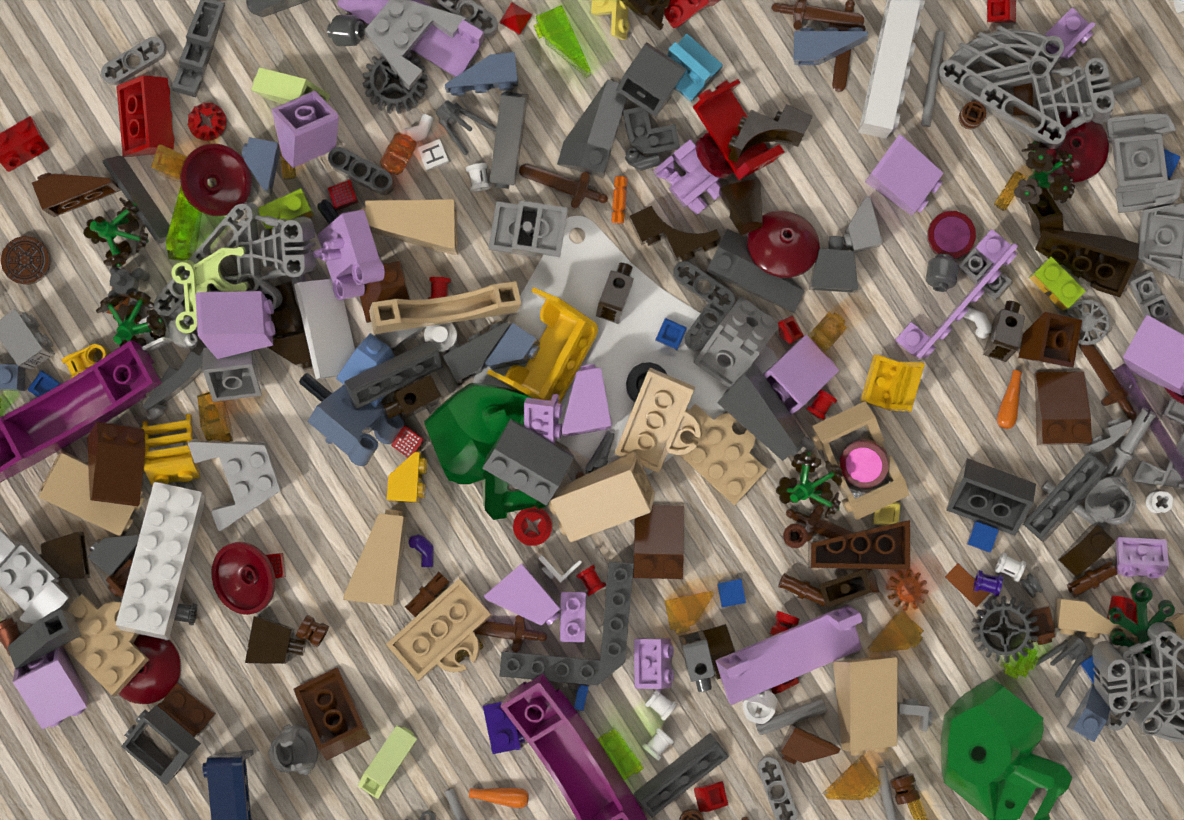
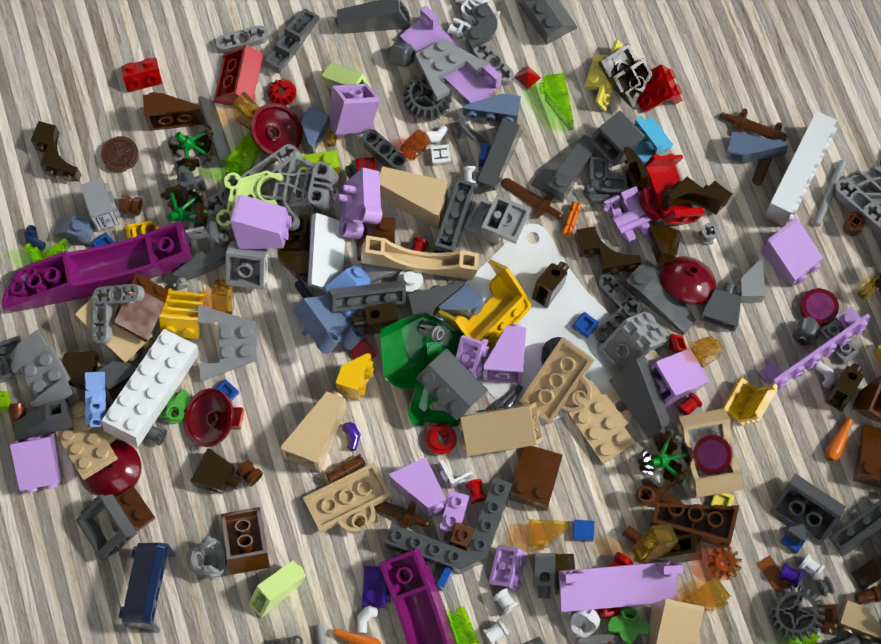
camera: 15 degrees right, 15 degrees down
none -> light blue hips [85,372,106,427]
none -> light grey beam [92,284,145,344]
none -> reddish brown wheel [119,195,143,216]
none -> bright green plate [158,390,190,424]
none -> blue tile [215,379,239,401]
none -> white arm [357,606,378,634]
none -> light grey pin [419,323,444,341]
none -> dark grey piece [435,178,475,253]
none -> reddish brown bracket [443,522,474,548]
none -> blue tile [478,142,489,167]
none -> bright green plate [608,607,649,644]
none -> dark brown slope [624,146,649,191]
none -> clear yellow slope [632,524,679,564]
none -> light grey bush [699,223,719,245]
none -> dark grey slope [785,524,807,545]

